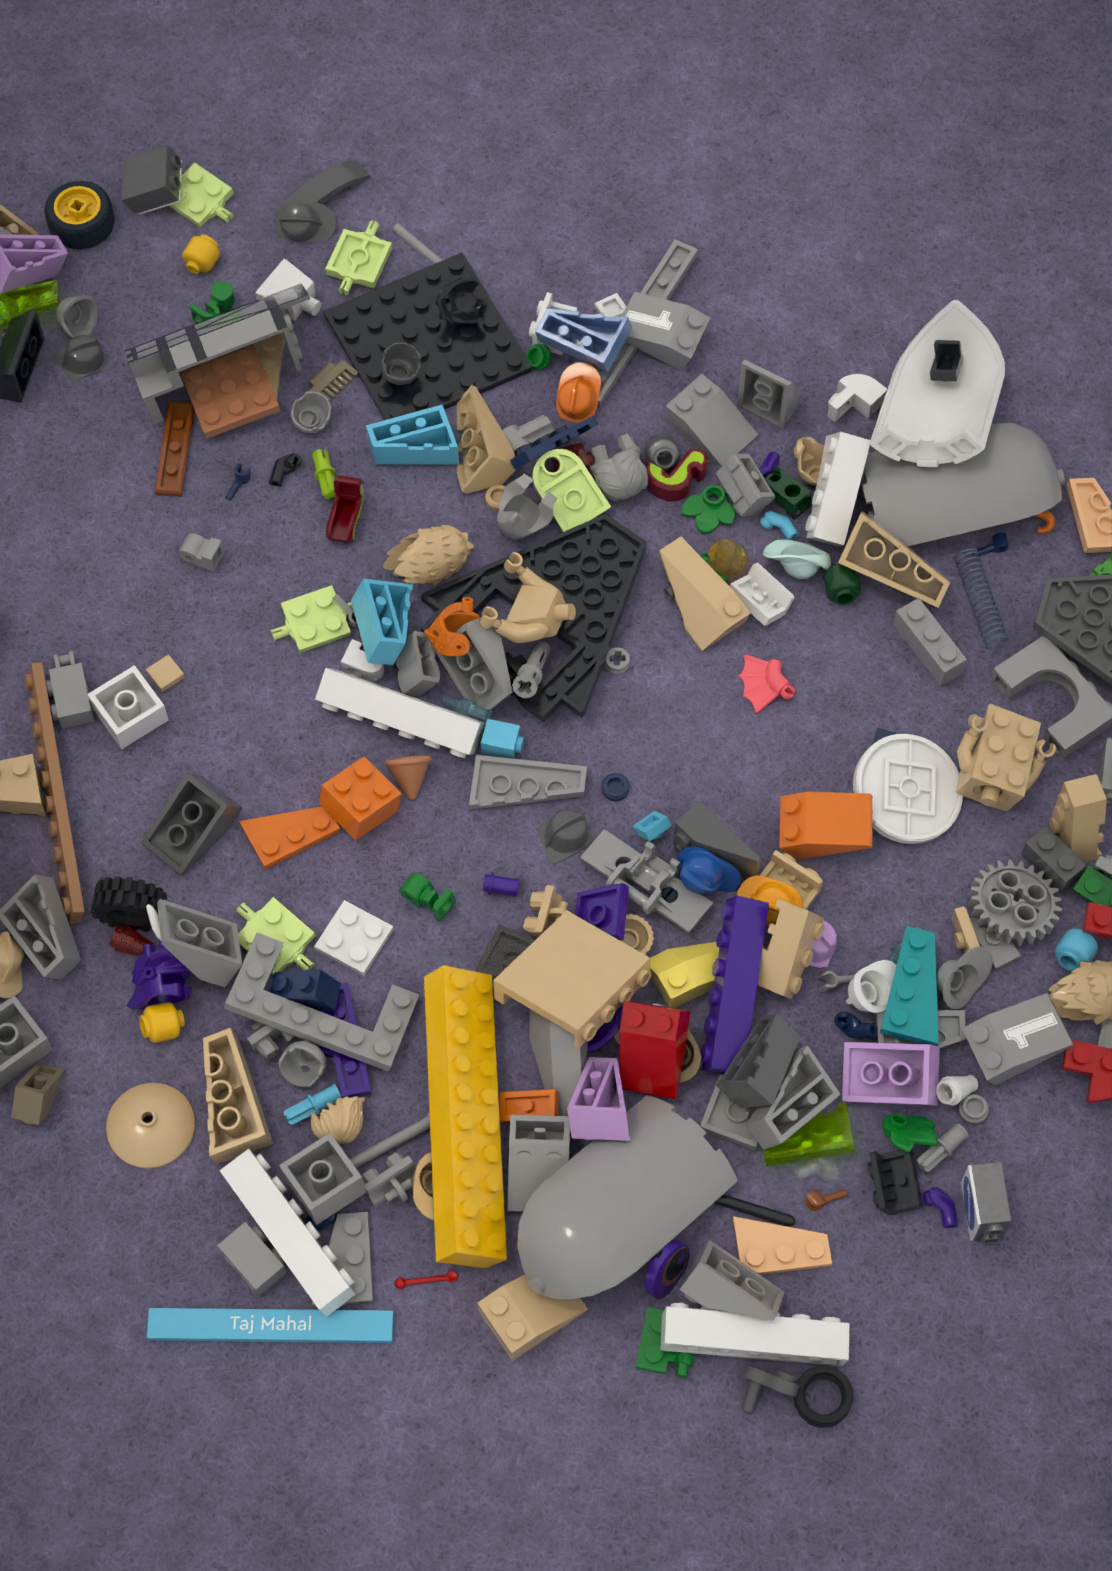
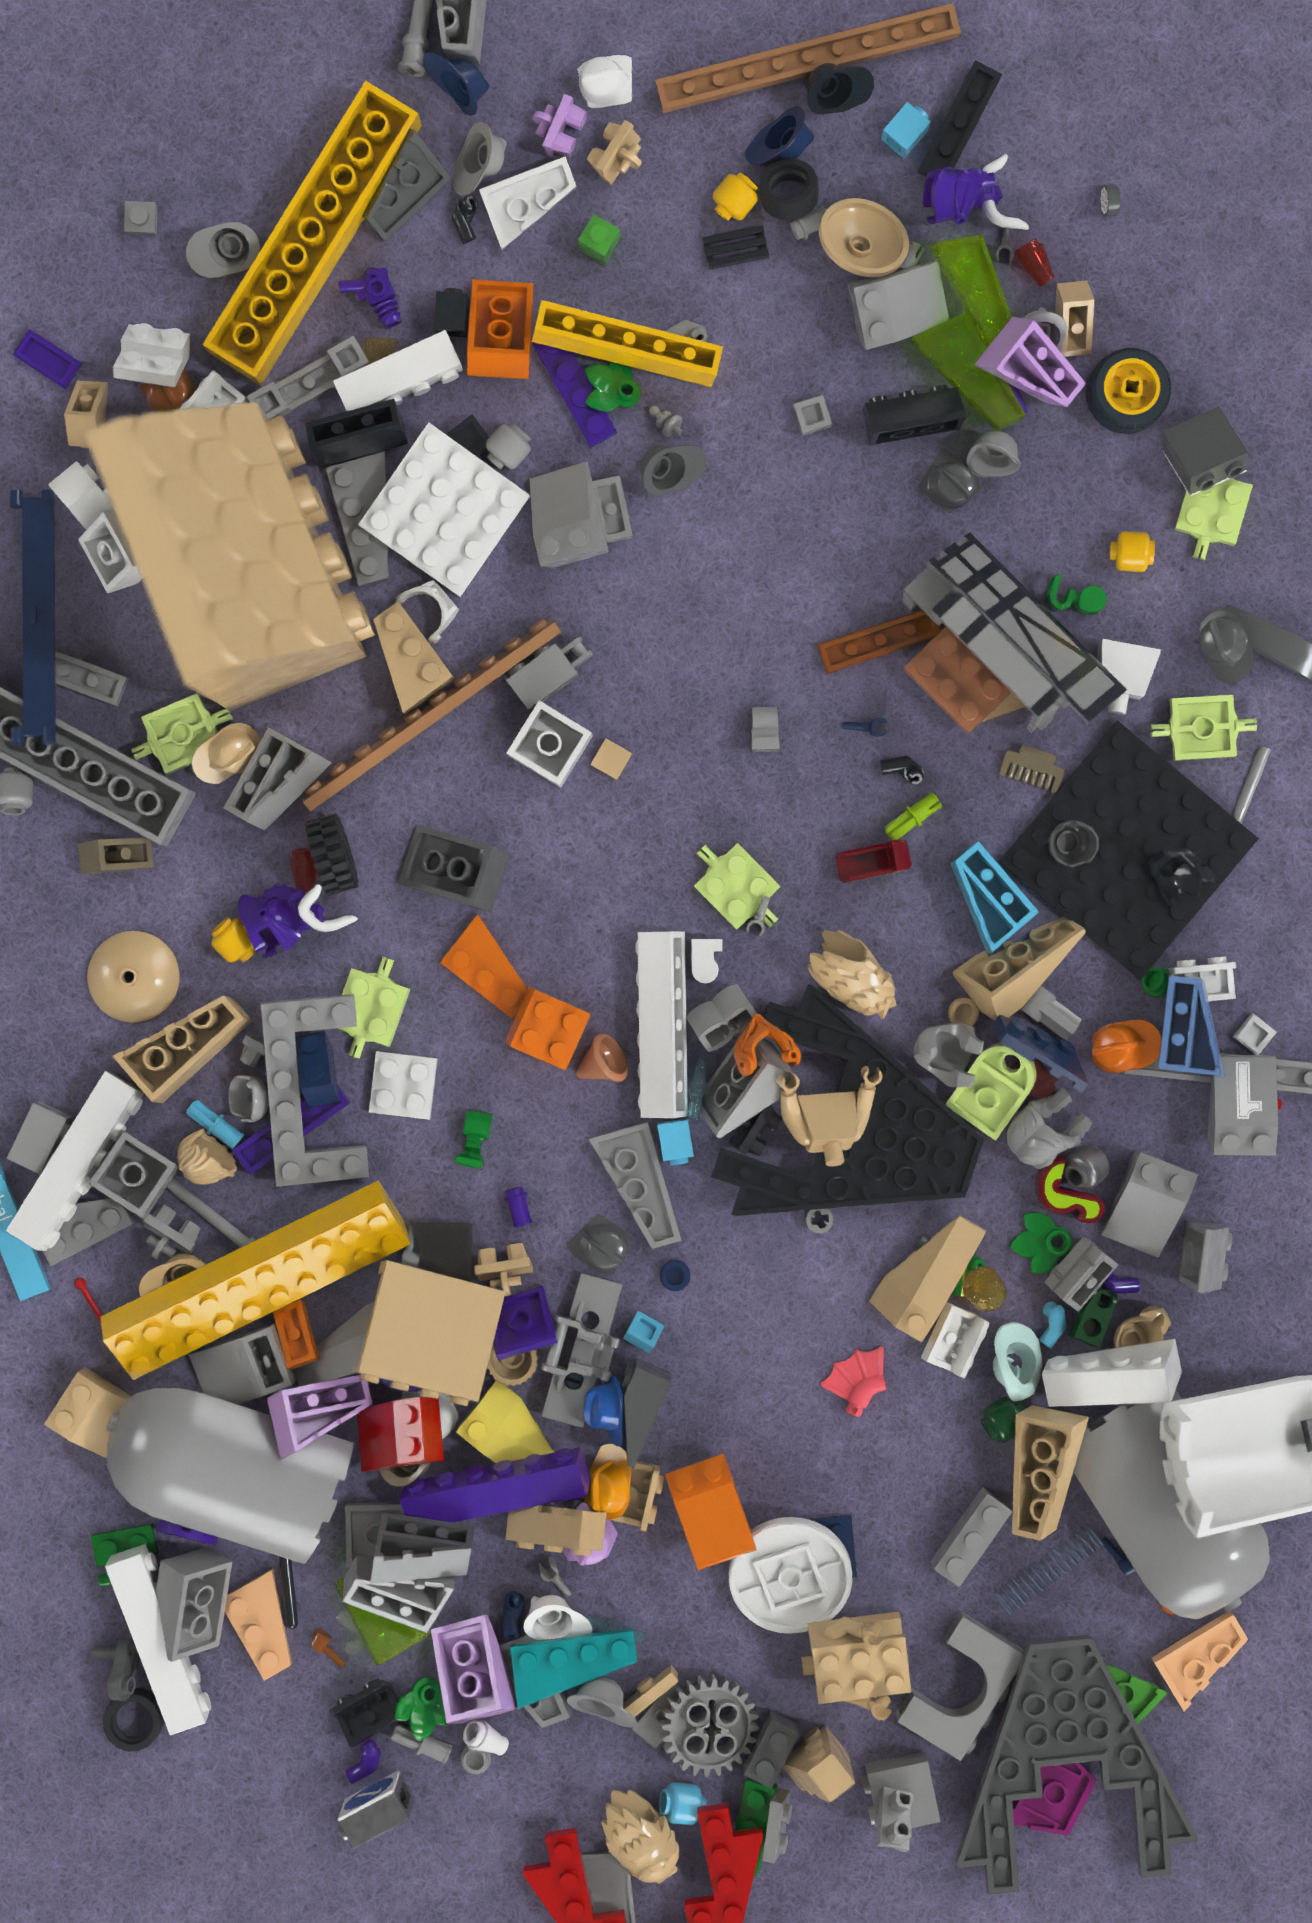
camera: 70 degrees right, 25 degrees up
light grey slope [157,899,242,987] -> none
light grey hair [290,391,332,434] -> none
medium azure wedge [351,579,413,665] -> none
light grey pin [512,641,551,698] -> none
white brick [827,374,887,422] -> none
light grey slope [962,993,1074,1085] -> none

